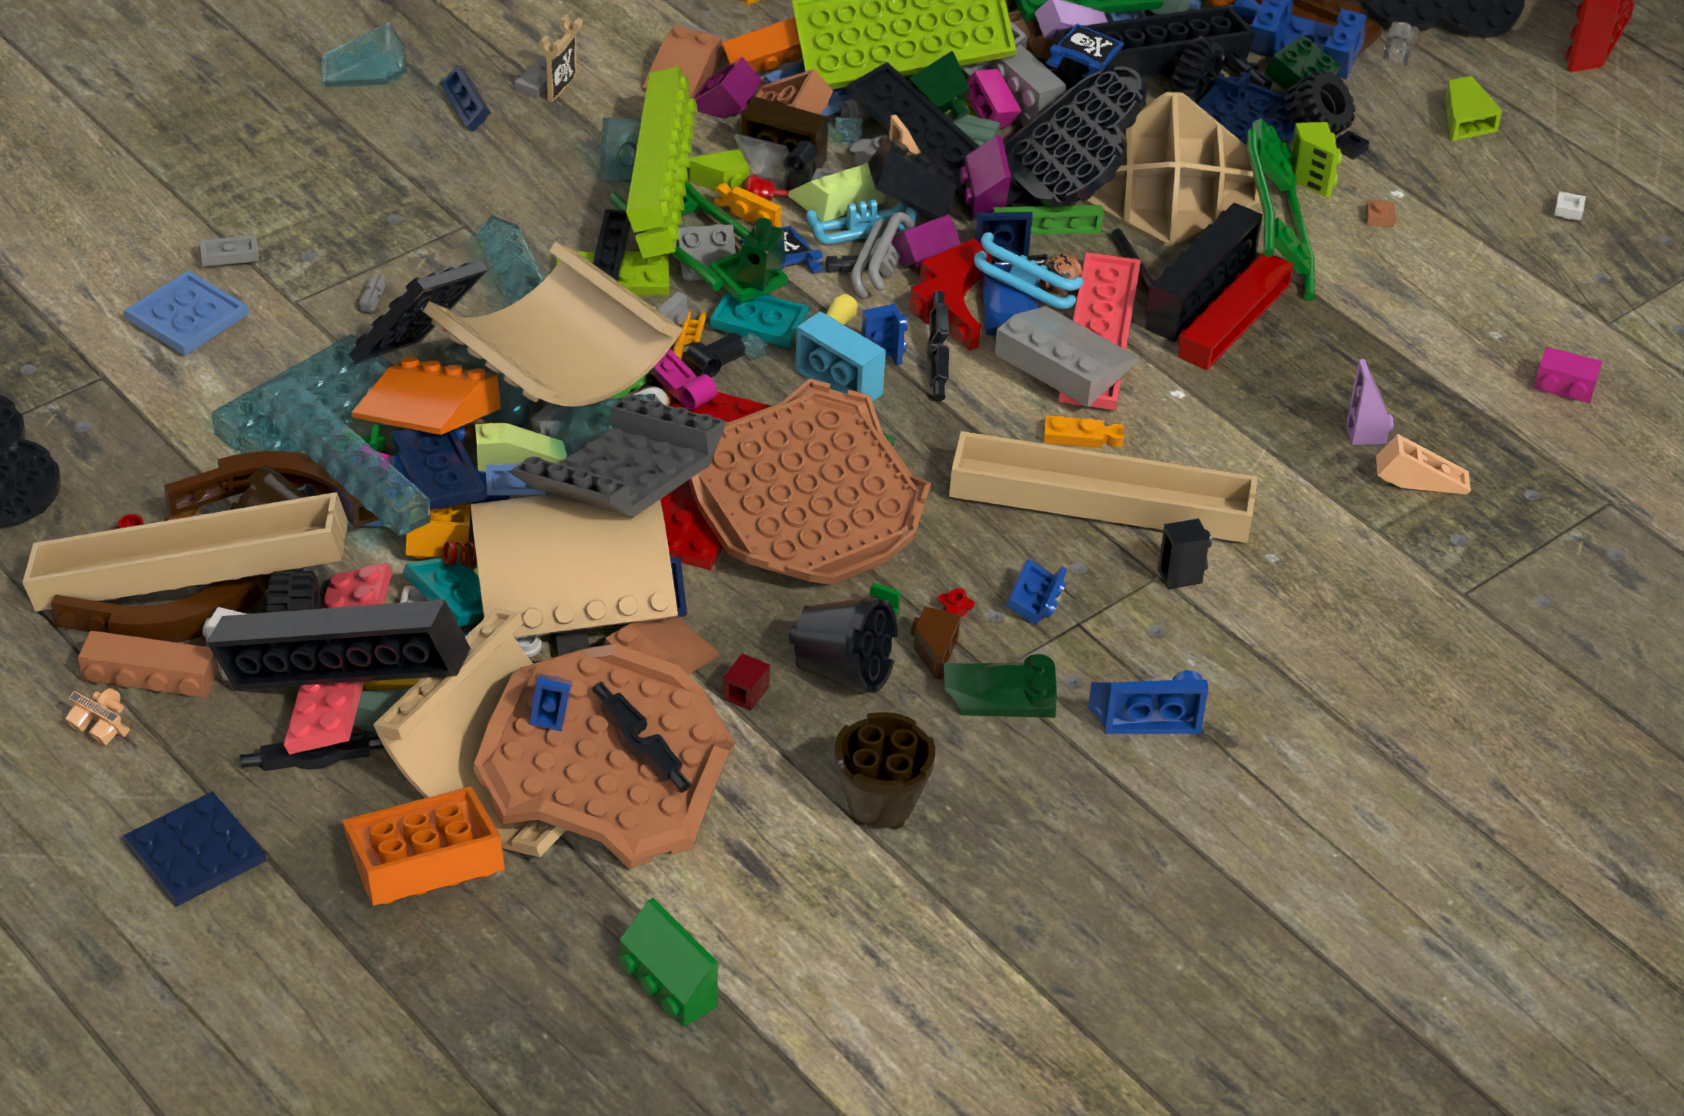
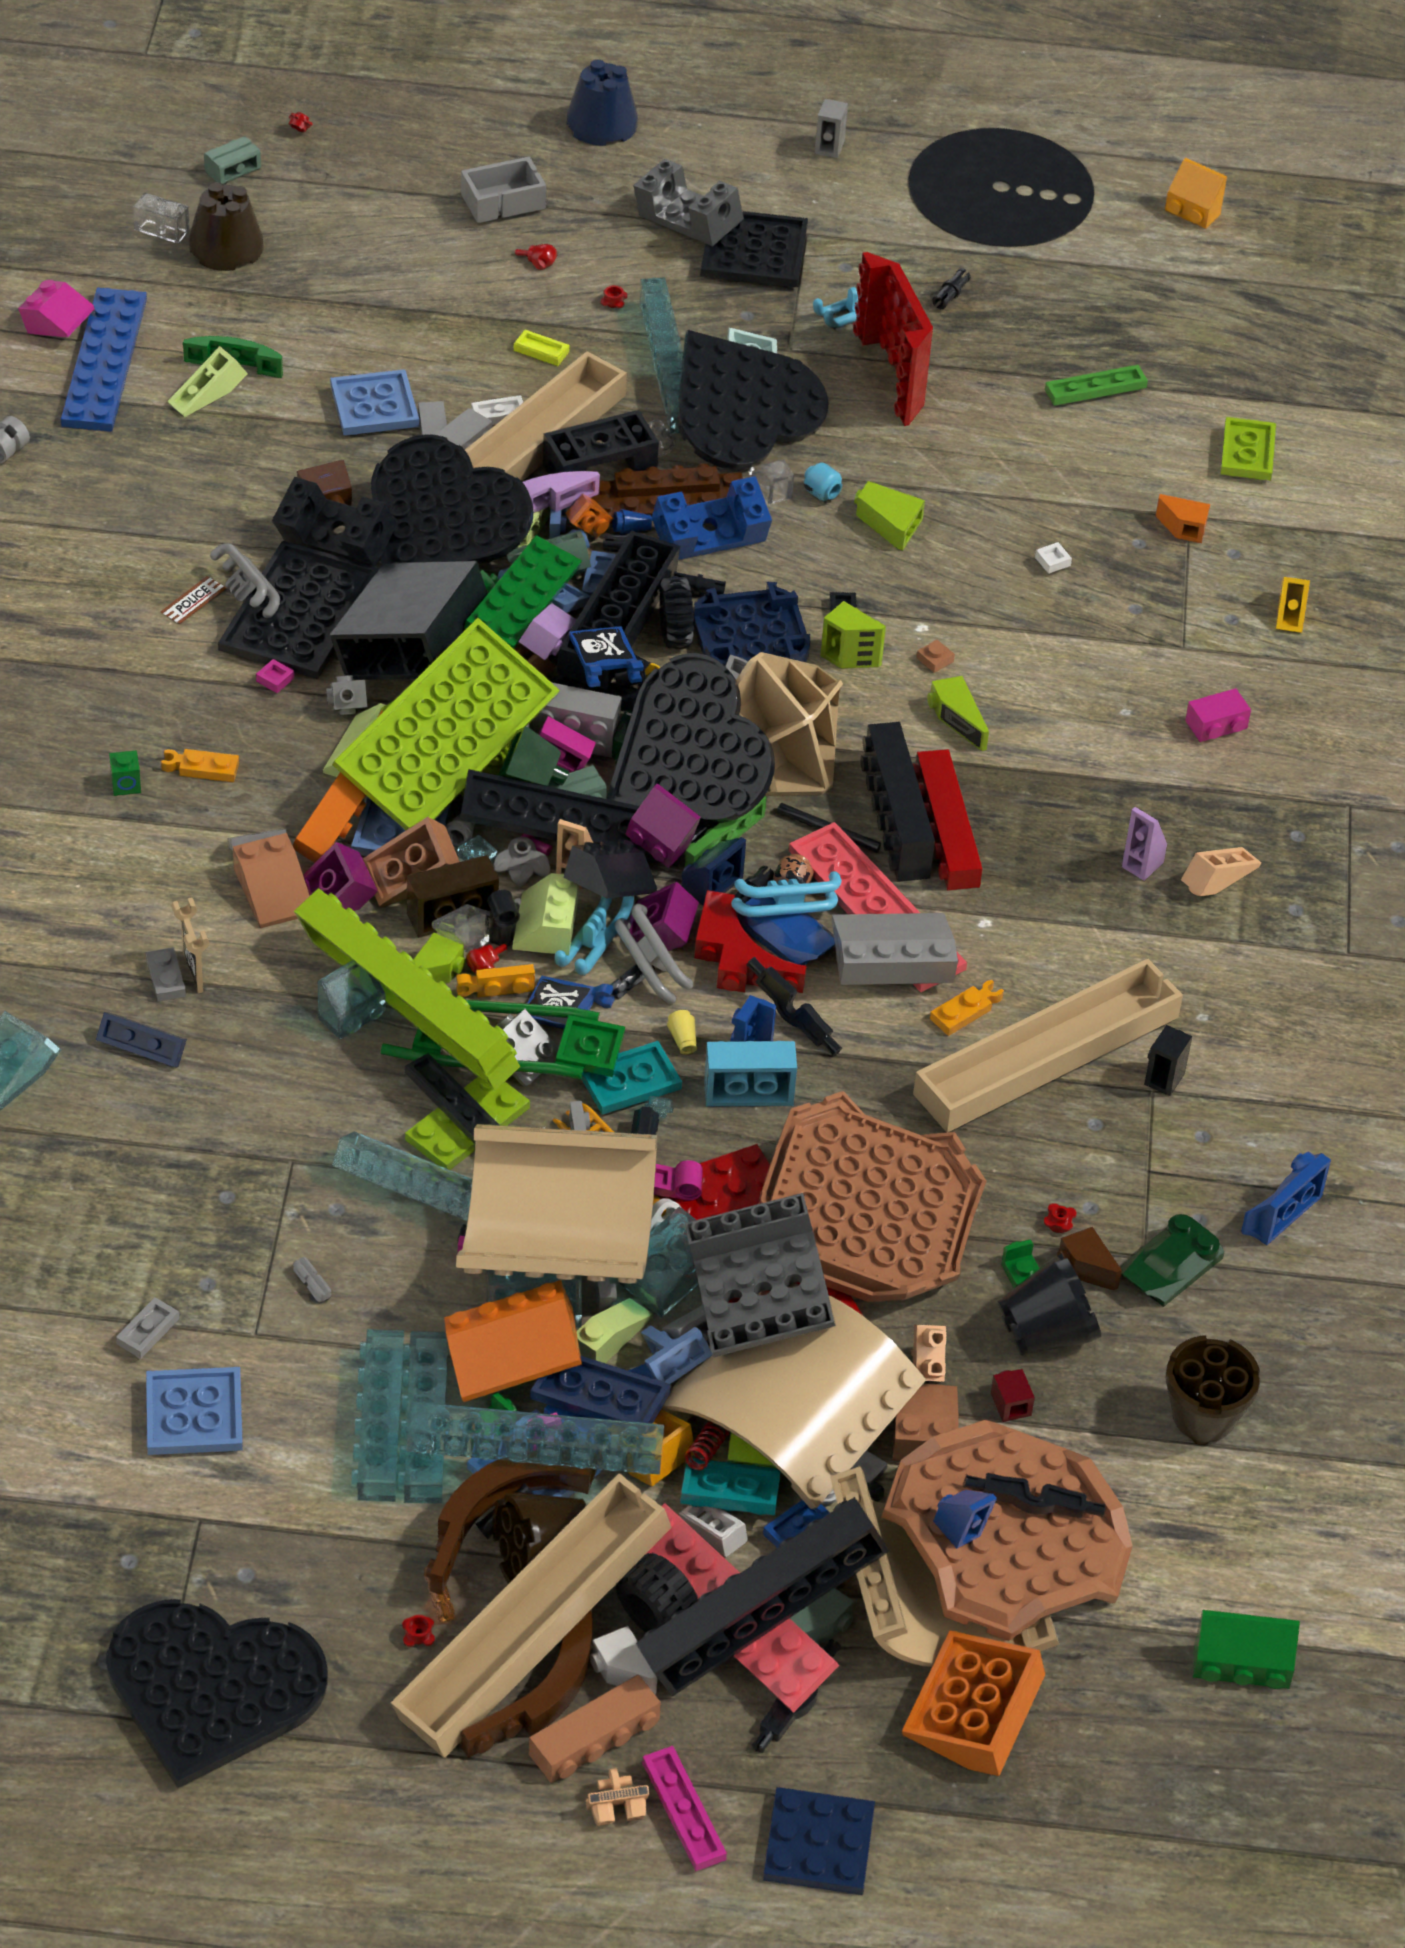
camera: 45 degrees left, 5 degrees up
black plate [348,261,489,364] -> none
dark green torso [737,218,785,291] -> none
blue bracket [1005,559,1067,625] -> none
green plate [1247,118,1315,301] -> none
dark green brick [1264,35,1341,92] -> none
black tyre [1285,69,1355,135] -> none
none -> dark pink plate [642,1746,727,1871]
none -> medium azure head [804,462,842,501]
none -> light nougat hips [911,1325,946,1382]
none -> lime slope [927,676,989,751]

